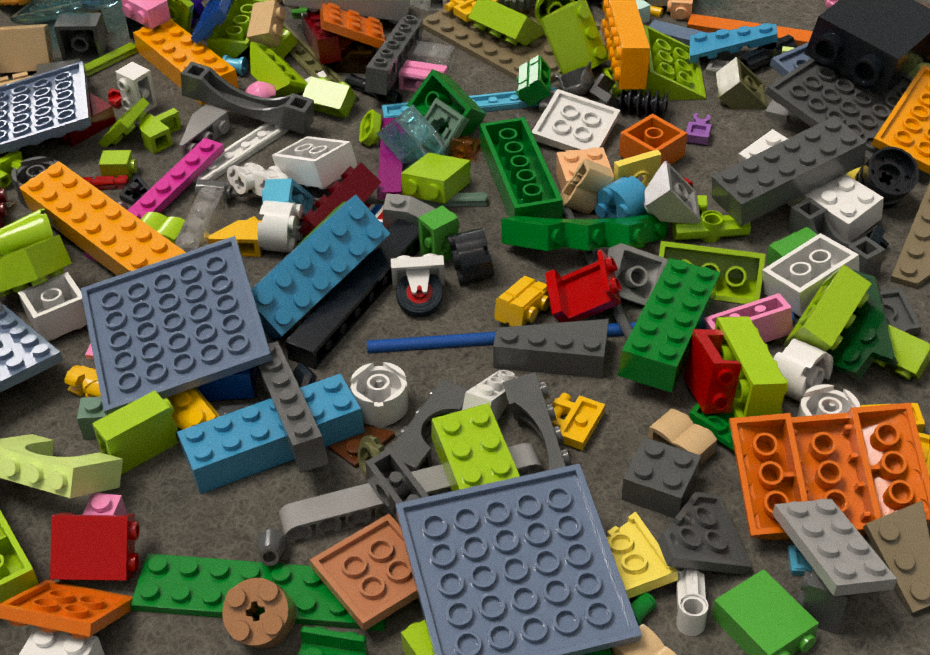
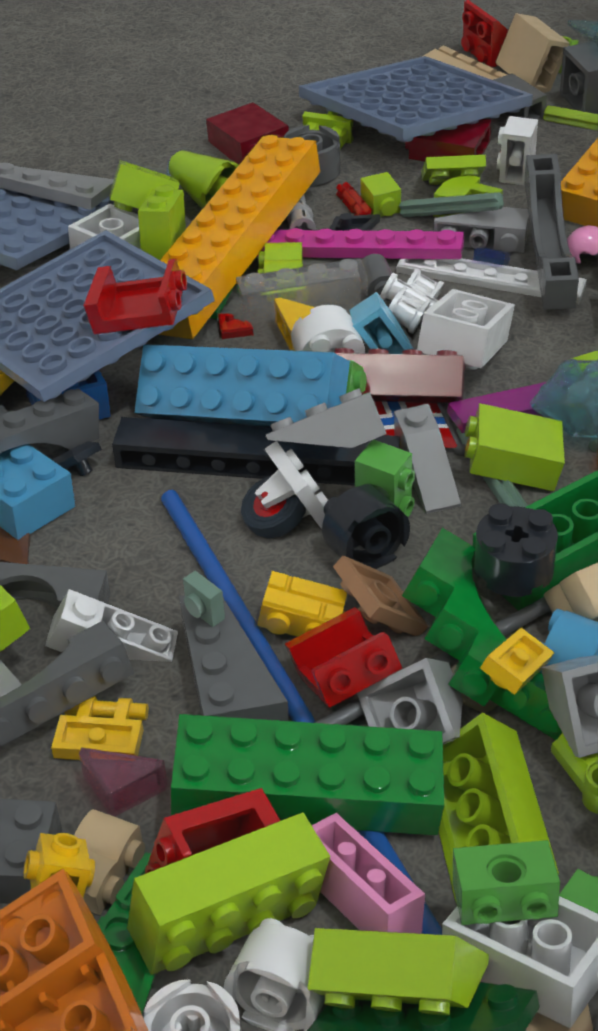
camera: 70 degrees right, 0 degrees up
white brick [350,362,409,428] -> none
none -> yellow brick [24,833,95,897]
none -> clear pink slope [79,747,168,817]
none -> red panel [83,258,187,334]
none -> lime brick [138,185,186,260]
none -> sand green plate [183,571,225,627]
none -> light grey slope [266,388,387,448]
none -> medium nougat plate [333,556,429,636]
none -> sand green axle [399,192,504,217]
none -> bright green brick [453,840,560,925]
none -> clear blue tile [473,248,511,265]
none -> black brick [474,503,558,597]
none -> yellow plate [480,628,554,695]

